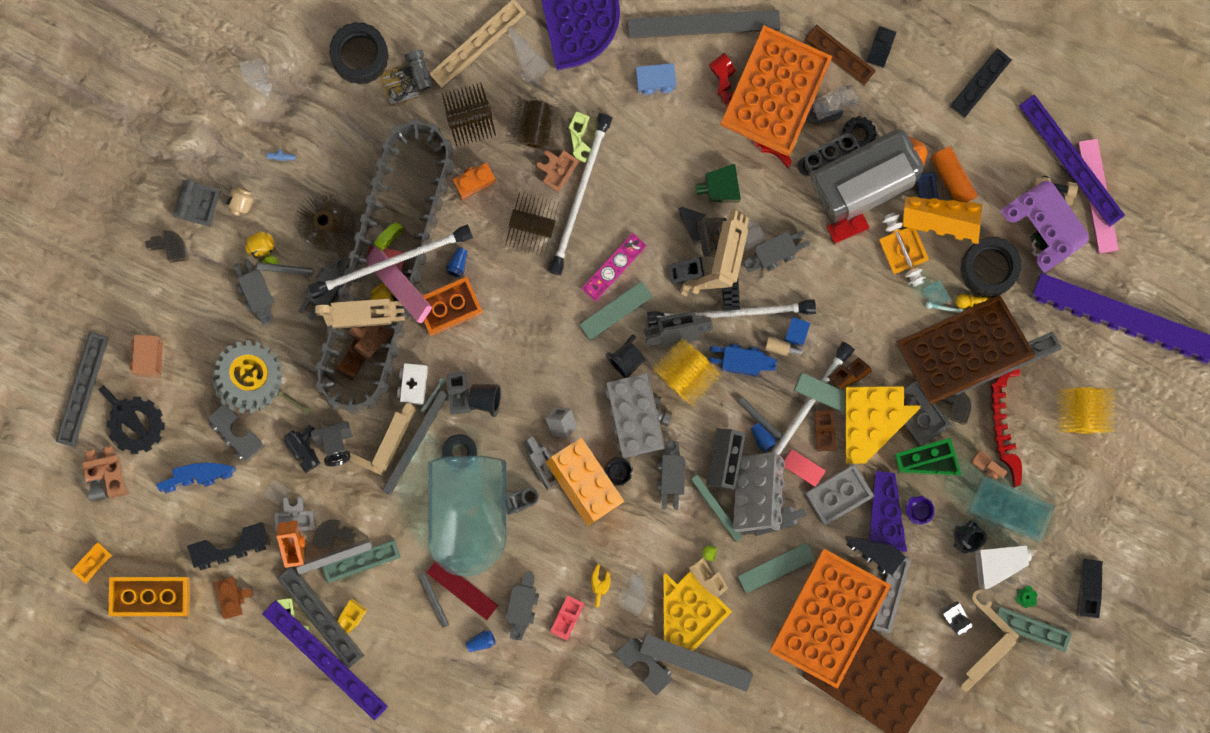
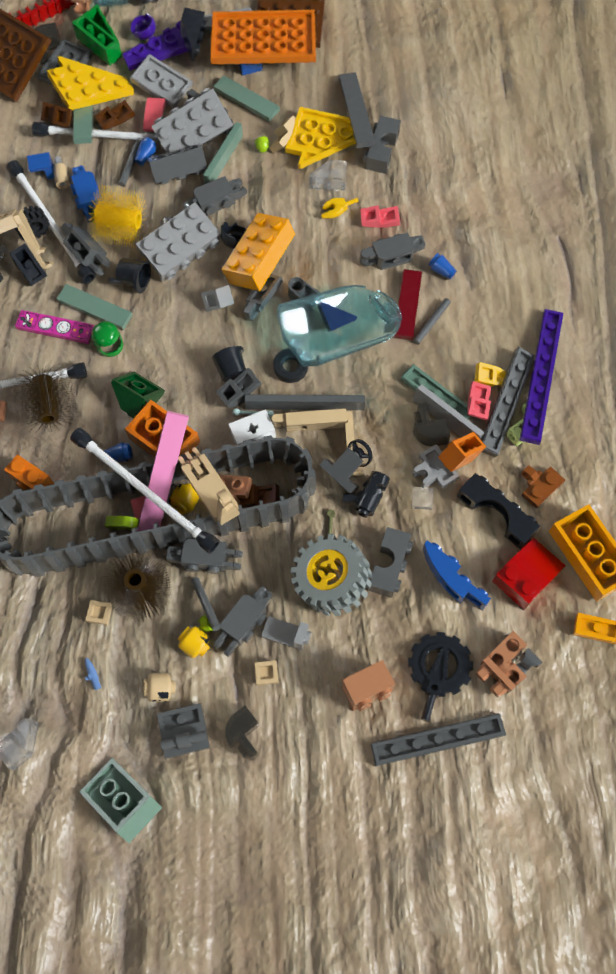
camera: 115 degrees left, 15 degrees down
none -> sand green slope [79,758,162,843]
none -> tan plate [85,600,113,626]
none -> green helmet [91,321,124,357]
none -> dark green slope [111,371,165,418]
none -> tan plate [255,660,279,686]
none -> light grey bracket [262,617,312,650]
none -> dark blue slope [317,302,358,332]
none -> coral slope [467,381,491,420]
none -> red slope [492,538,566,610]

